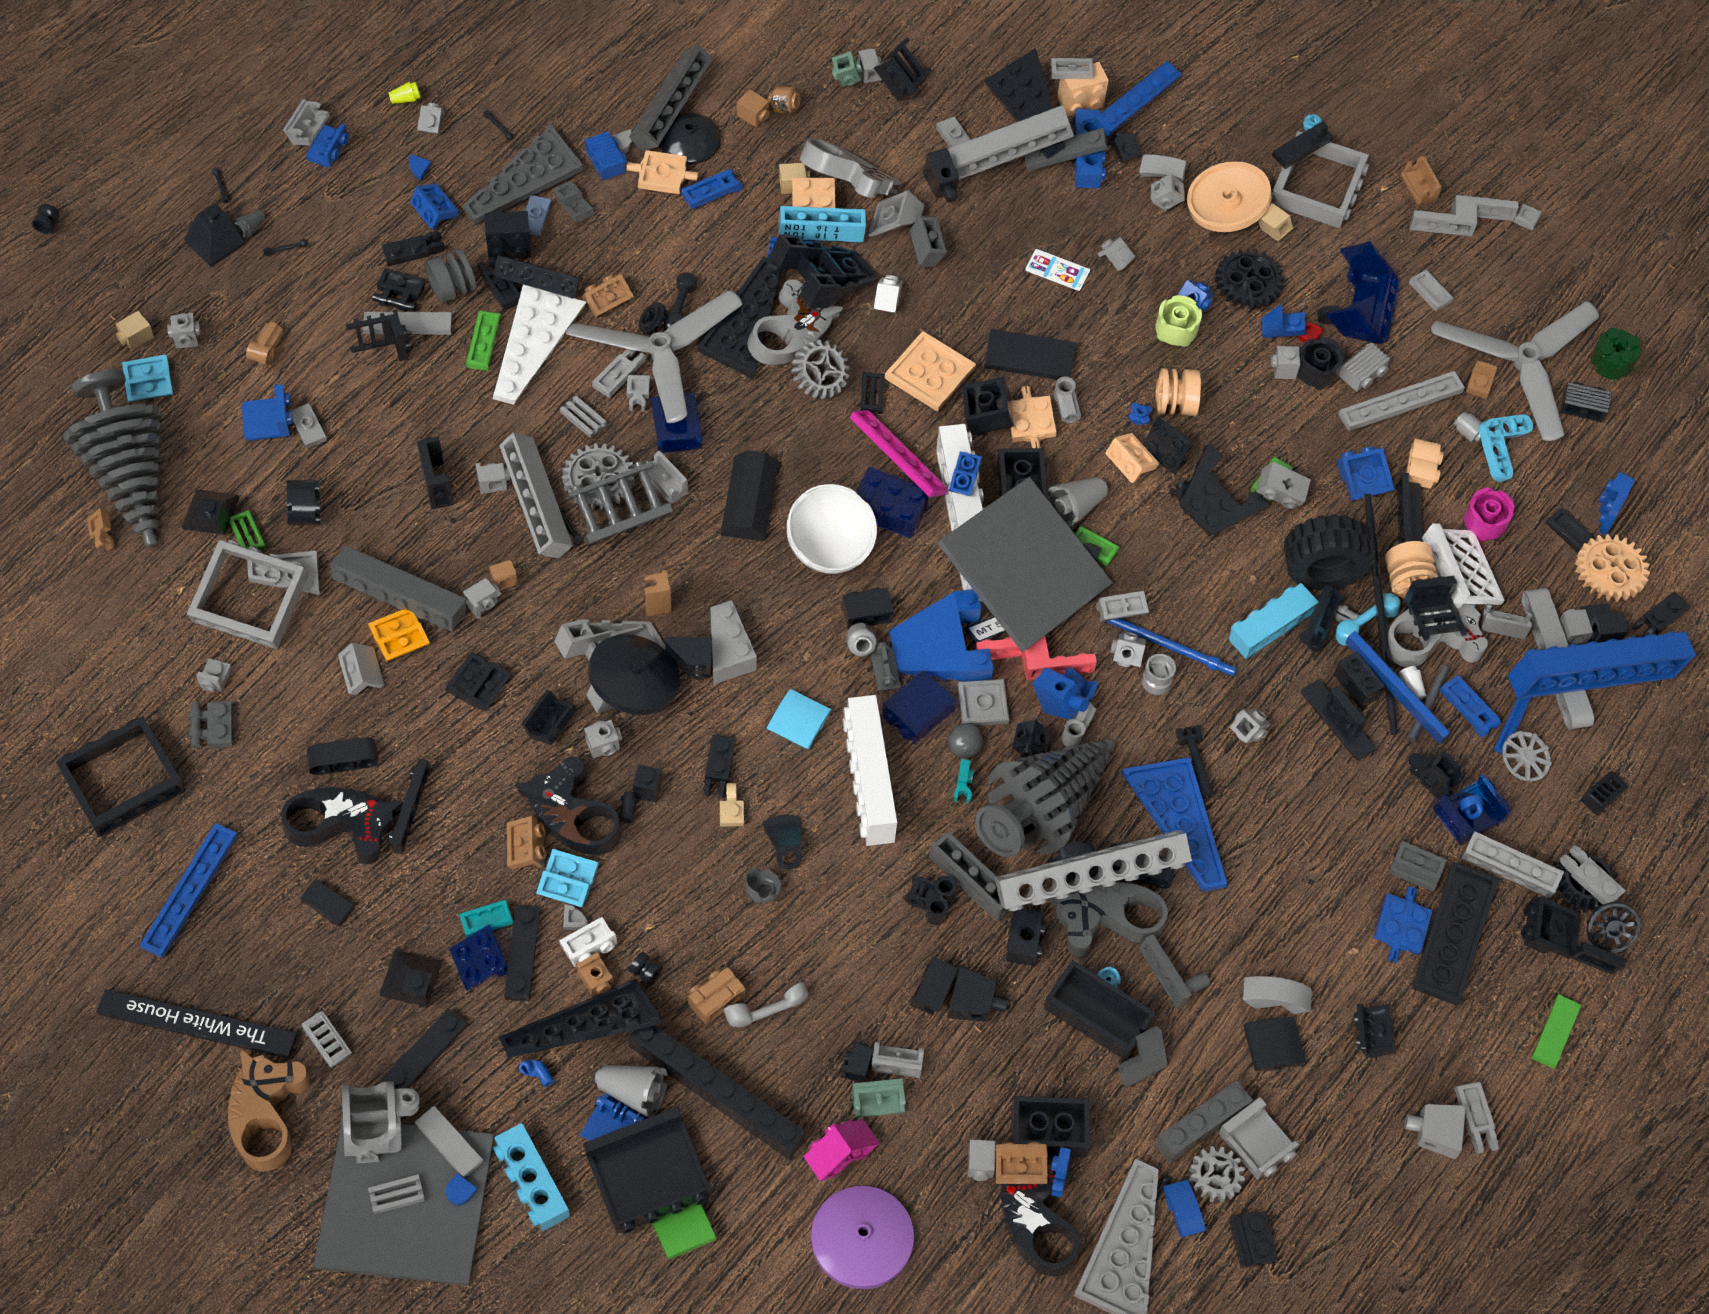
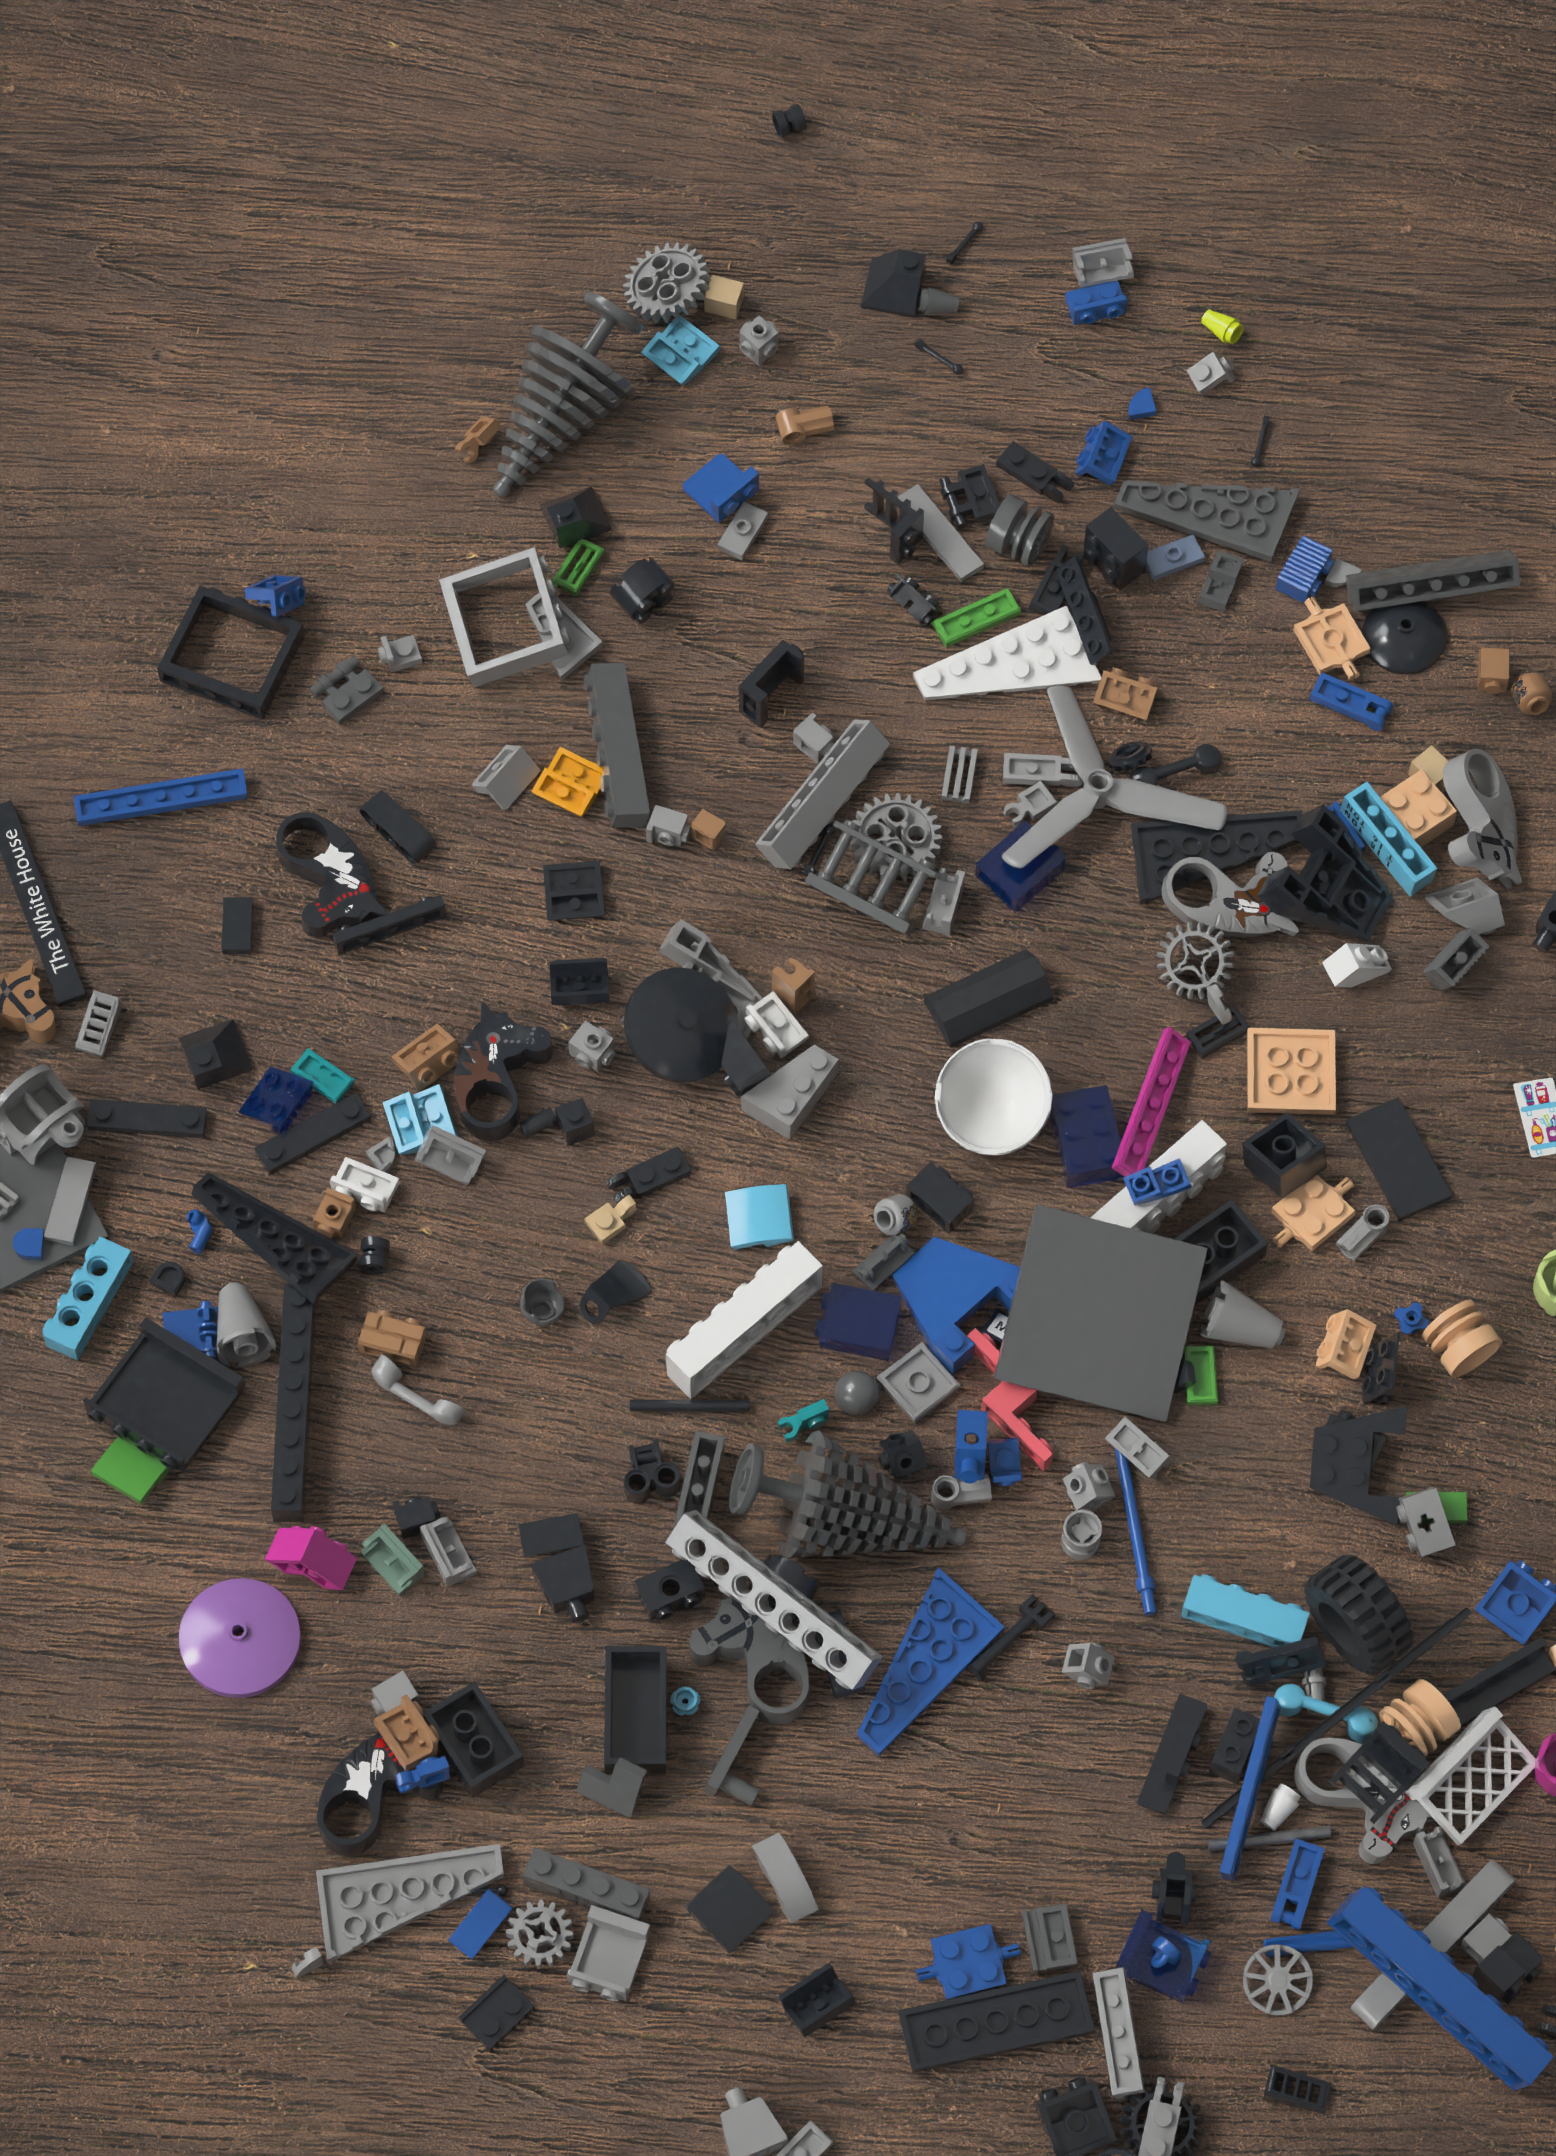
camera: 60 degrees right, 5 degrees up
none -> black tile [149,1262,185,1298]
none -> blue bracket [245,575,306,617]
none -> light grey hinge [414,1125,486,1186]
none -> light grey gear [623,242,711,323]
none -> black bar [630,1399,749,1412]
none -> white bracket [745,991,809,1058]
none -> black hinge [887,573,943,626]
none -> light grey tile [1206,984,1232,1025]

